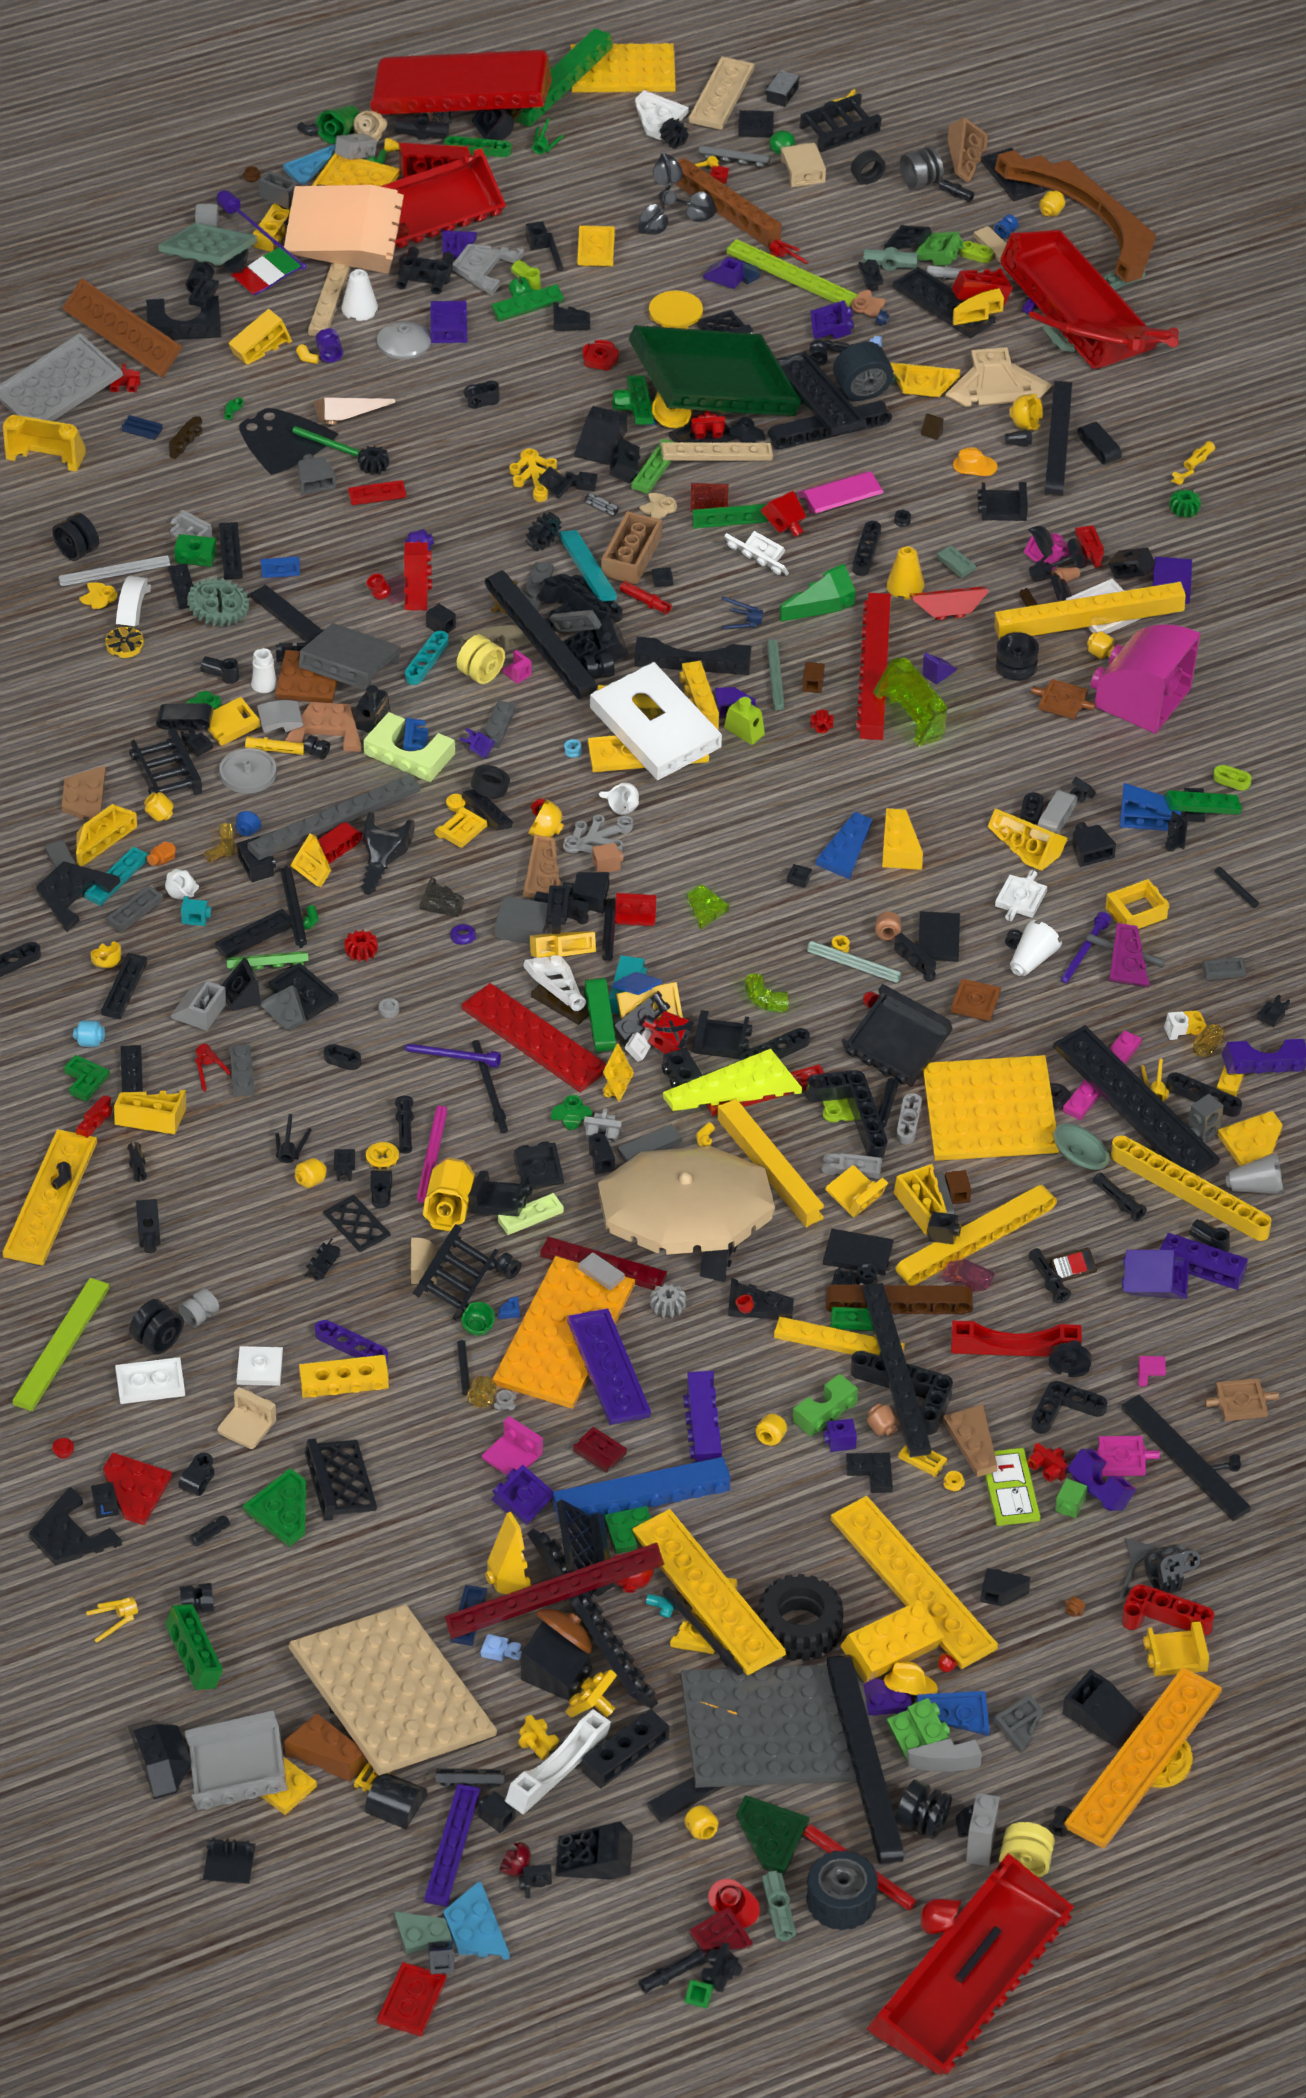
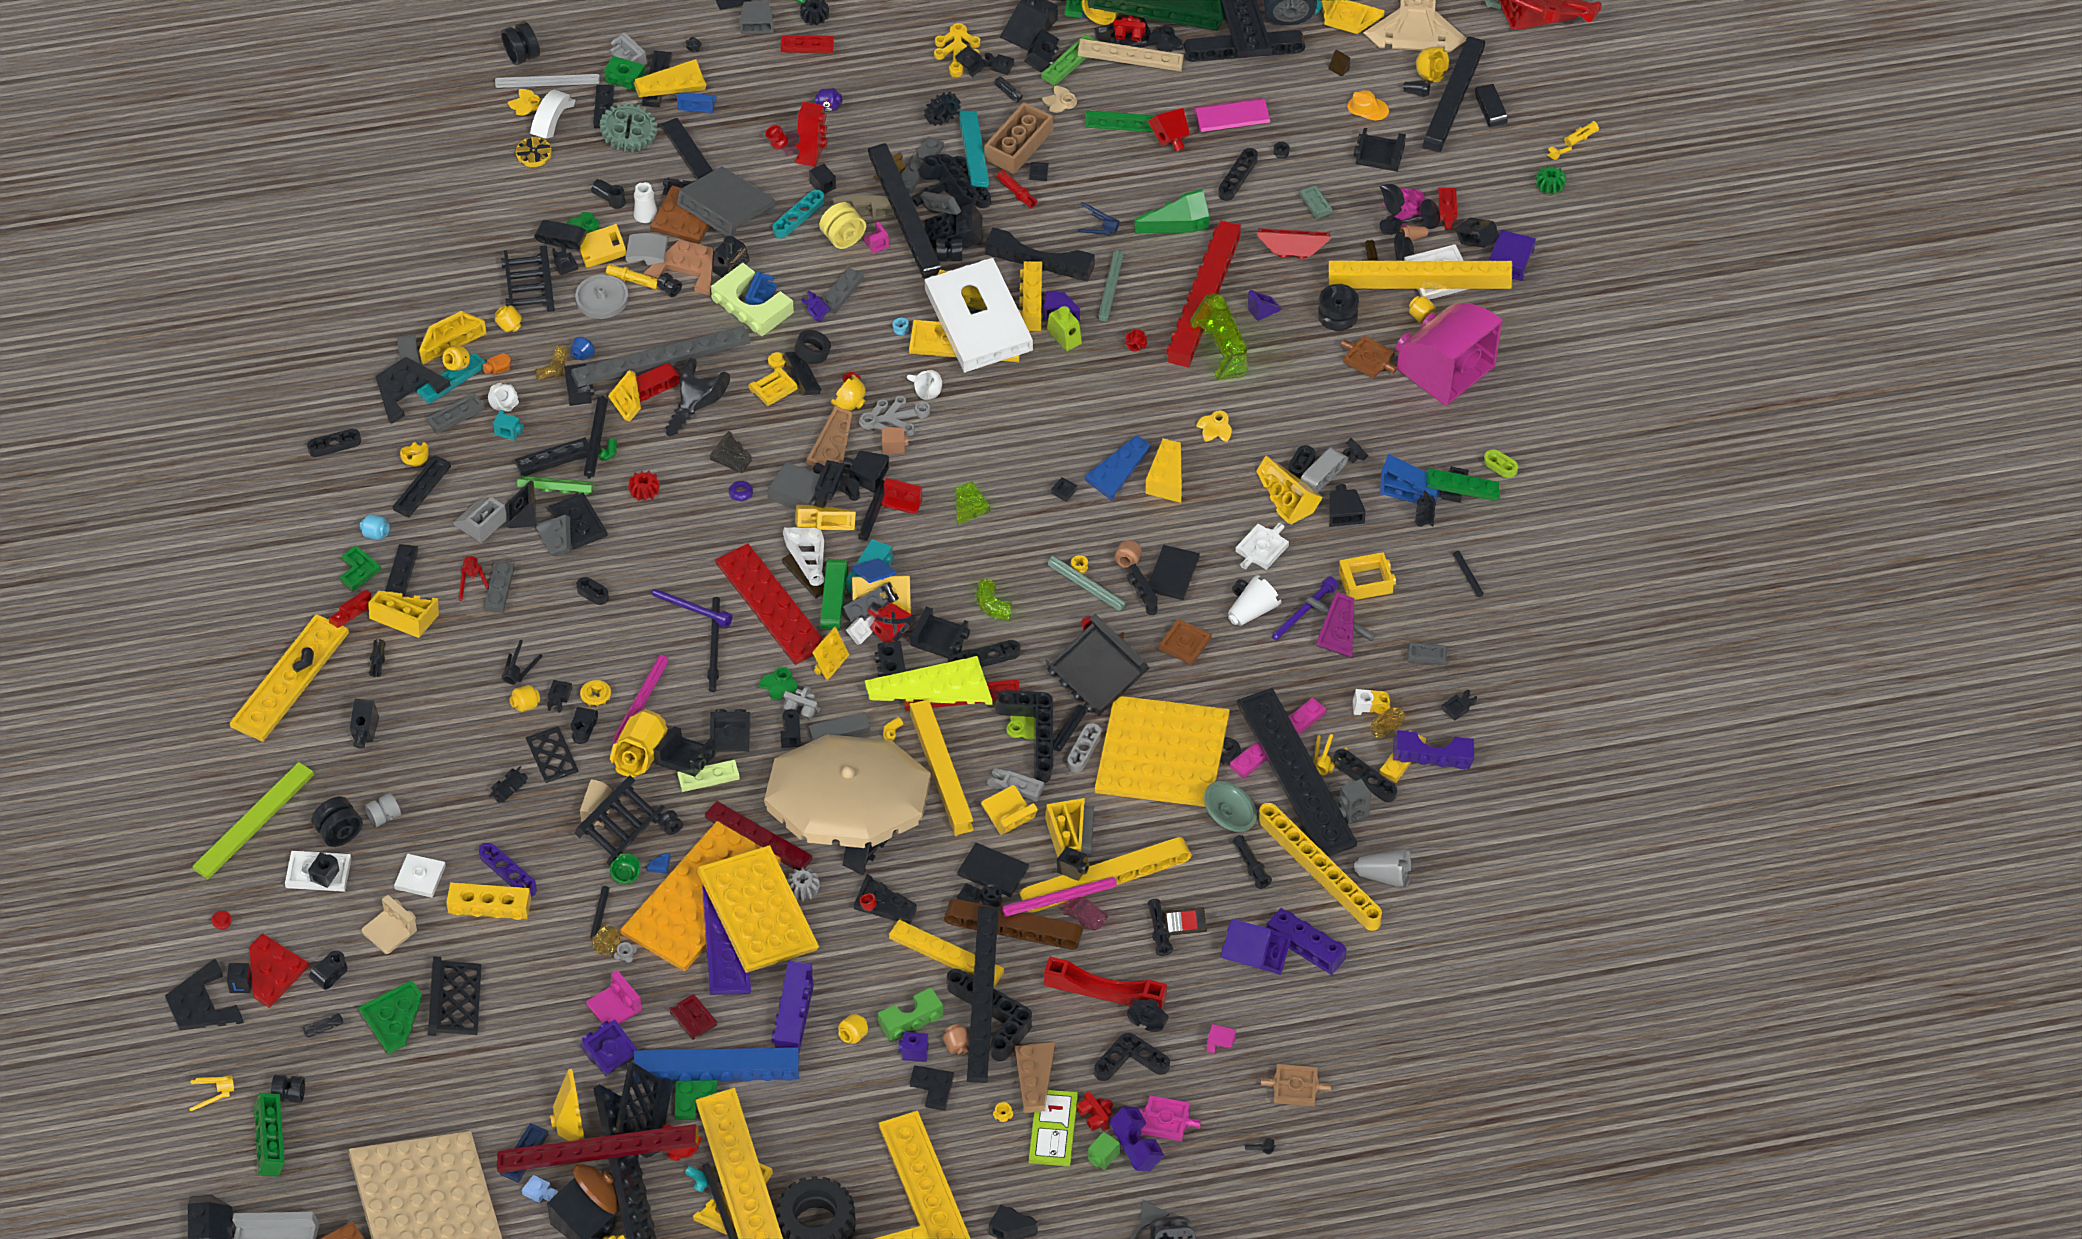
camera: 15 degrees right, 5 degrees up
medium nougat wing [62,766,106,820] -> none
light grey tile [379,998,399,1018] -> none
black pin [395,1095,414,1154] -> none
light grey tile [578,1252,624,1291] -> none
clear red brick [690,483,728,512] -> none
white bracket [724,531,789,576] -> none
reddish brown brick [802,662,825,693] -> none
green hinge [830,1307,873,1331] -> none
yellow cone [887,546,925,600] -> none
yellow tile [898,1445,947,1477] -> none
reddish brown brick [945,1170,971,1205] -> none
black tile [1122,1395,1251,1521] -> none
black piece [1189,1219,1230,1252] -> none
yellow plate [1217,1111,1283,1166] -> none
none -> black brick [308,852,340,888]
none -> yellow head [442,346,470,371]
none -> yellow wing [634,59,706,97]
none -> black plate [685,37,702,53]
none -> yellow plate [697,845,819,973]
none -> dark pink axle [1002,877,1117,916]
none -> yellow plate [1196,410,1232,442]

